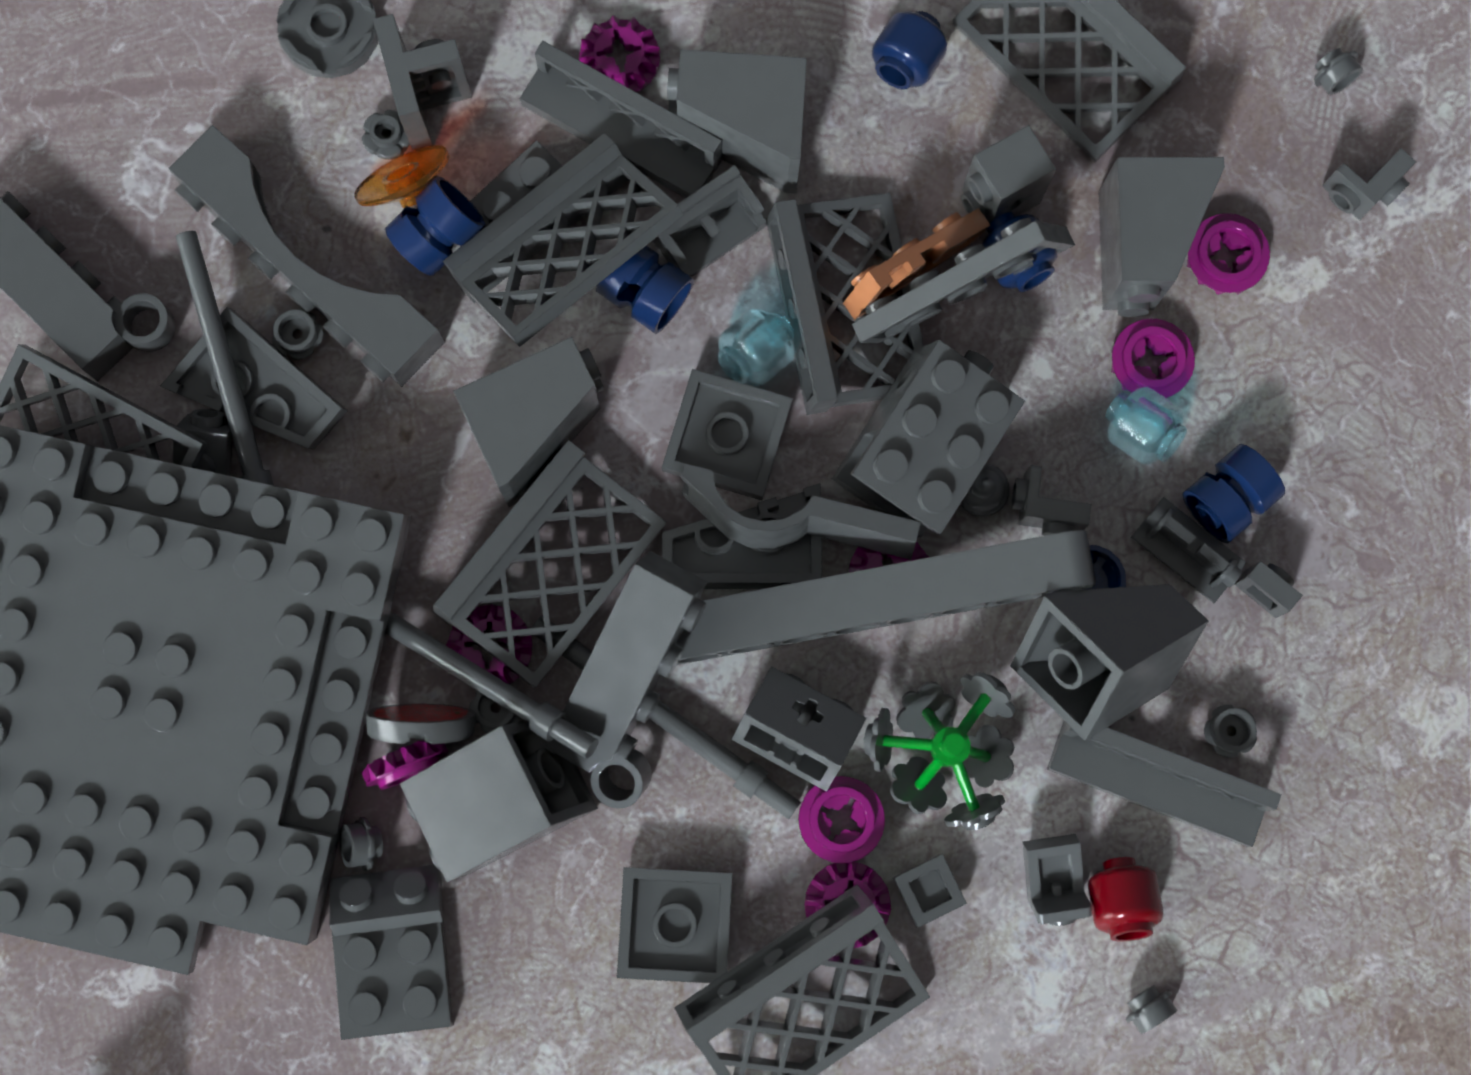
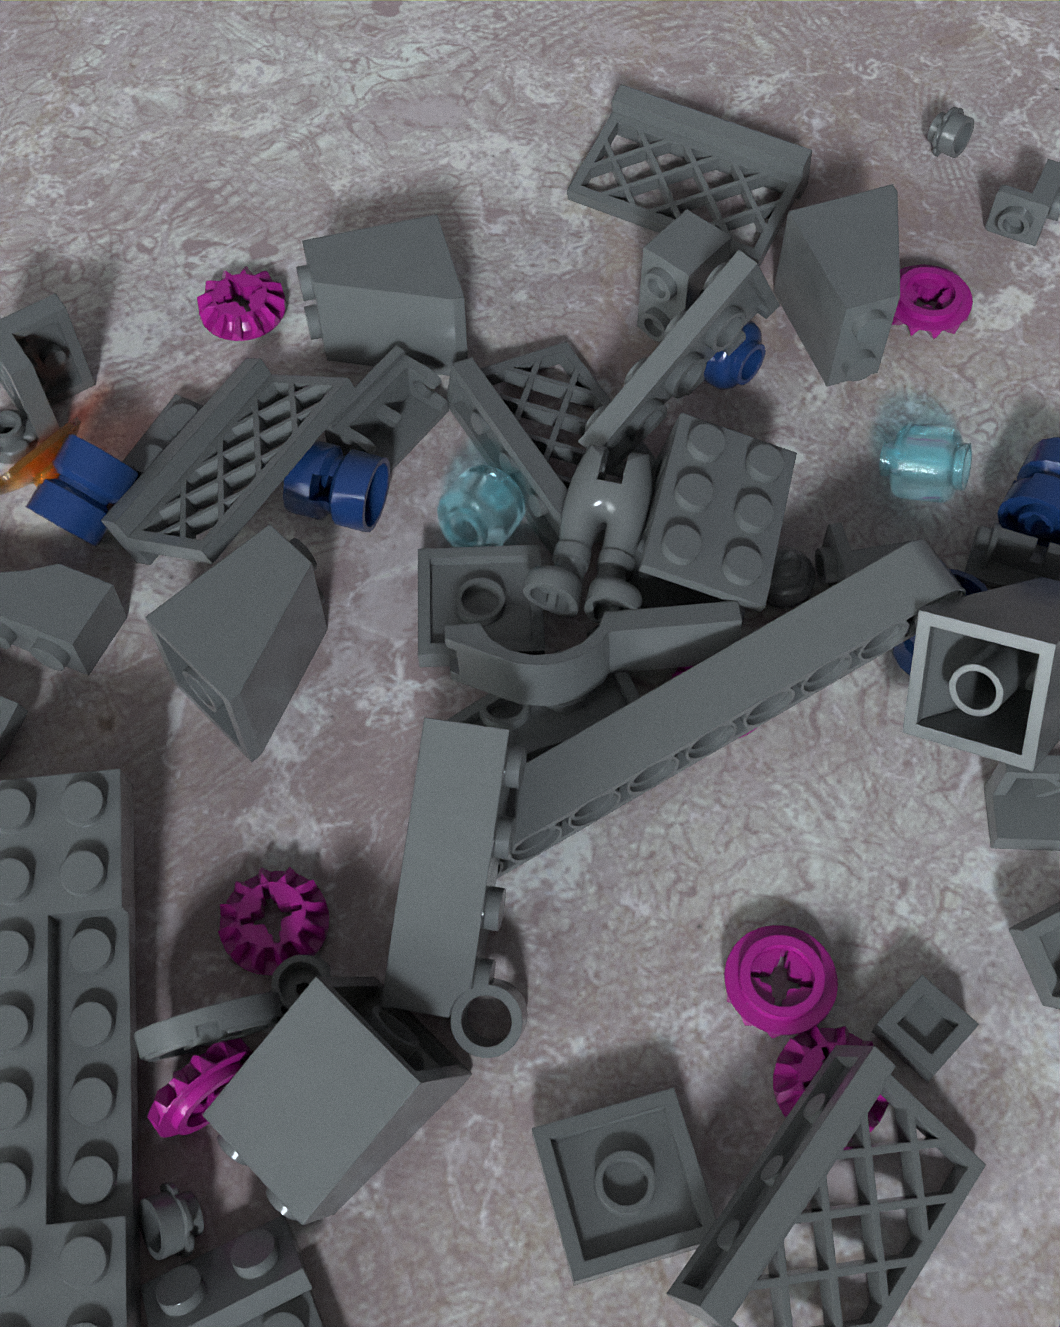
camera: 15 degrees left, 20 degrees down
dark grey bar [386,611,599,759] -> none
dark grey fence [433,440,667,689] -> none
dark grey fence [520,40,722,198] -> none
dark grey bar [532,616,801,820] -> none
dark grey brick [732,666,867,792] -> none
nougat wing [843,208,990,320] -> none
dark grey plant [863,672,1016,830] -> none
dark blue head [872,11,948,90] -> none
magenta gear [1111,318,1195,401] -> none
none -> dark grey piece [522,444,652,623]

